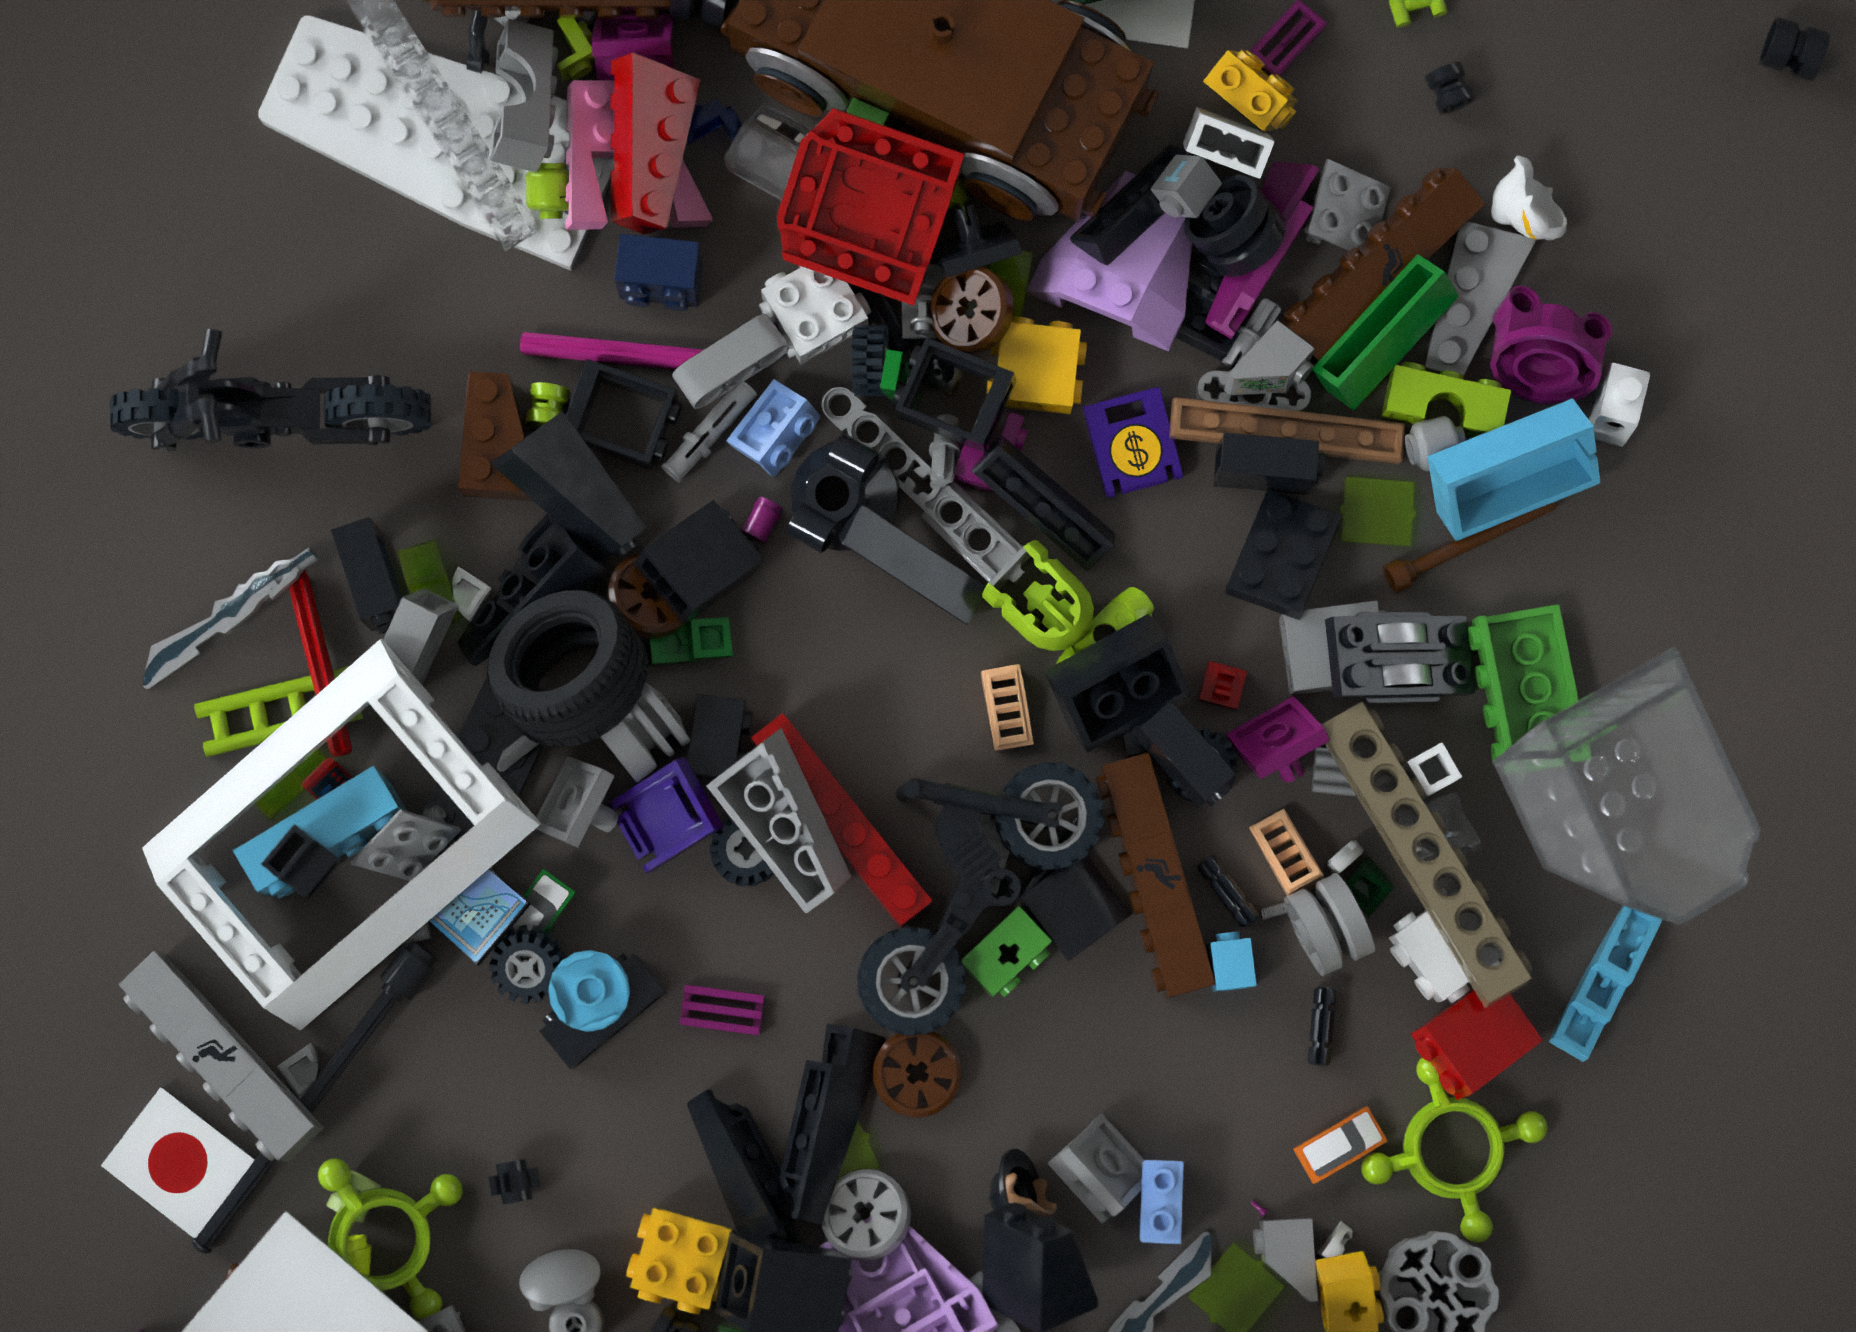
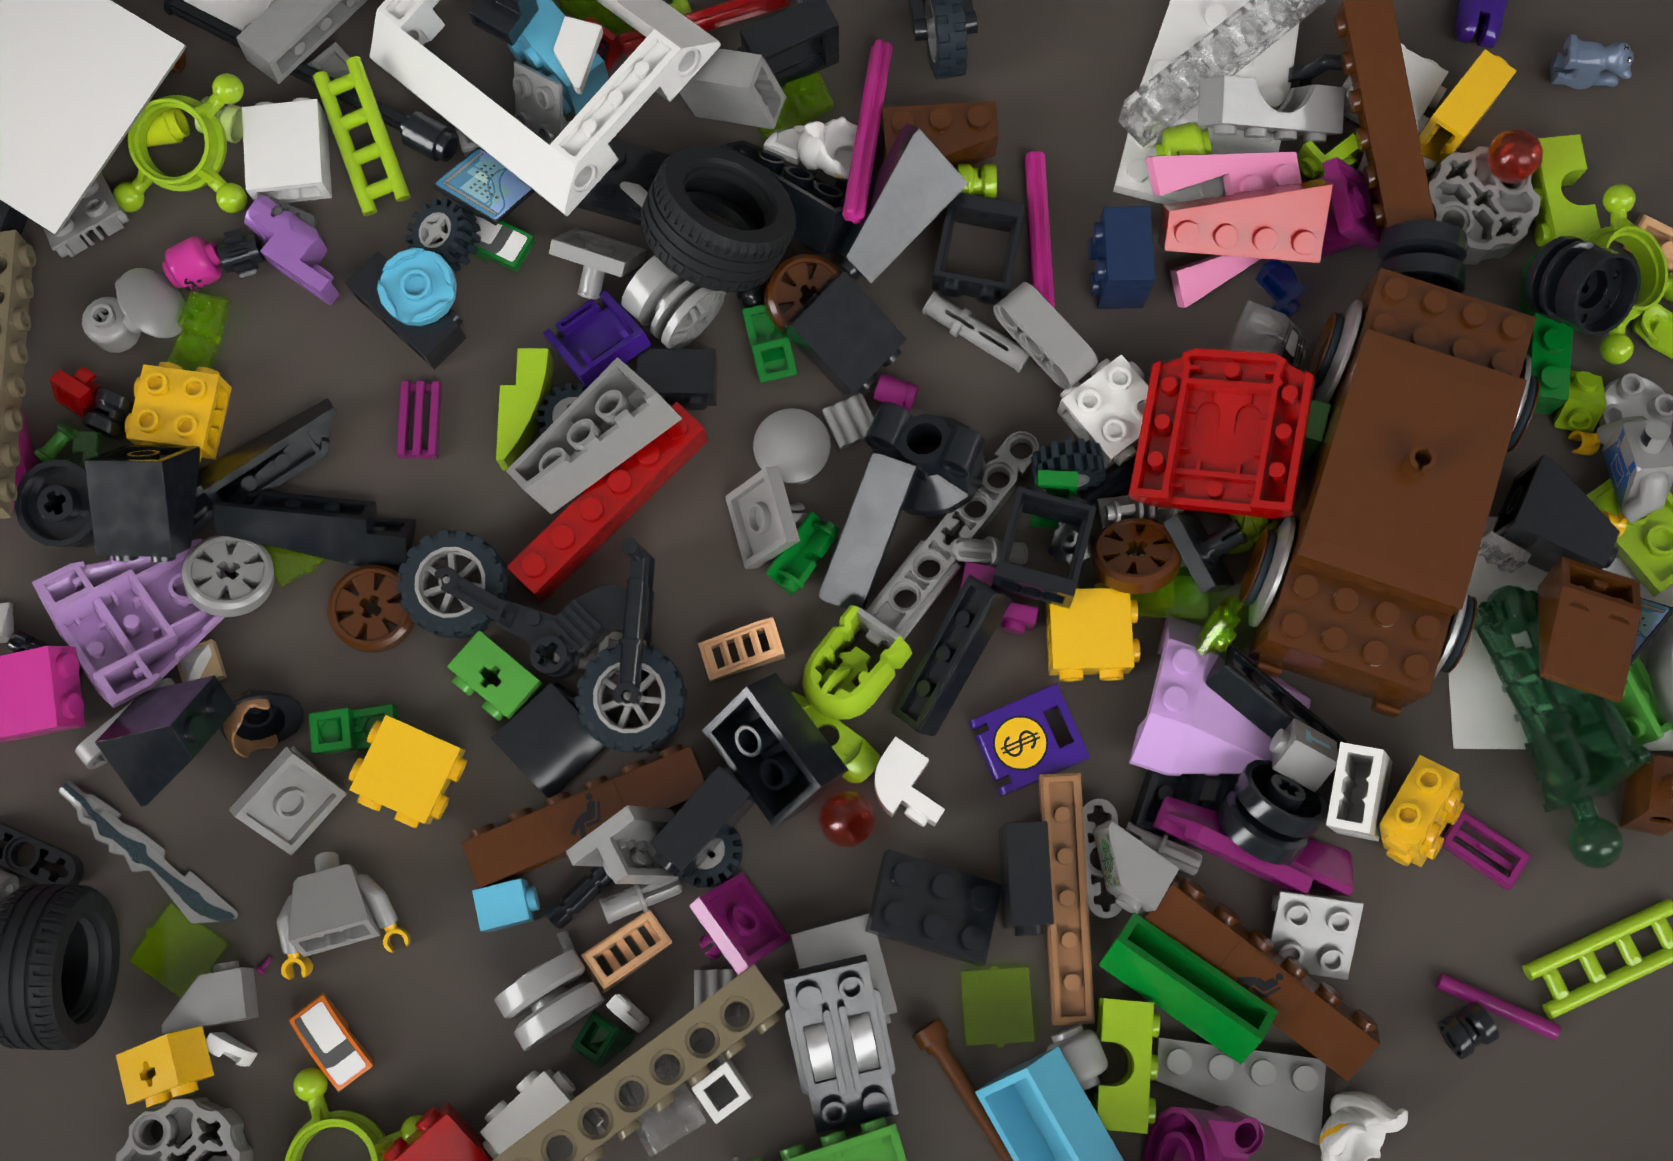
camera: 90 degrees right, 5 degrees down
light blue bracket [726,379,820,477] -> none
light blue bracket [1140,1160,1183,1244] -> none
red tile [1198,661,1247,711] -> none
black axle [1308,987,1337,1066] -> none
none -> dark pink head [162,235,222,292]
none -> clear neon green slope [167,291,229,371]
none -> tile [177,639,227,683]
none -> white brick [242,97,332,203]
none -> medium lavender plate [244,195,340,306]
none -> light grey torso [276,852,411,980]
none -> green slope [309,704,398,754]
none -> lime bar [313,56,411,216]
none -> yellow brick [349,715,467,828]
none -> lime slope [496,348,555,471]
none -> white tile [553,16,603,95]
none -> light grey bracket [566,805,675,885]
none -> light grey axle [599,875,682,924]
none -> light grey tile [725,466,807,569]
none -> light grey dish [753,408,831,484]
none -> green hinge [765,511,840,596]
none -> white hair [797,116,875,180]
none -> clear red piece [819,791,876,847]
none -> light grey piece [822,394,874,451]
none -> dark pink axle [842,39,893,224]
none -> white brick [874,736,945,827]
none -> clear neon green slope [1195,595,1243,655]
none -> magenta bar [1435,973,1561,1040]

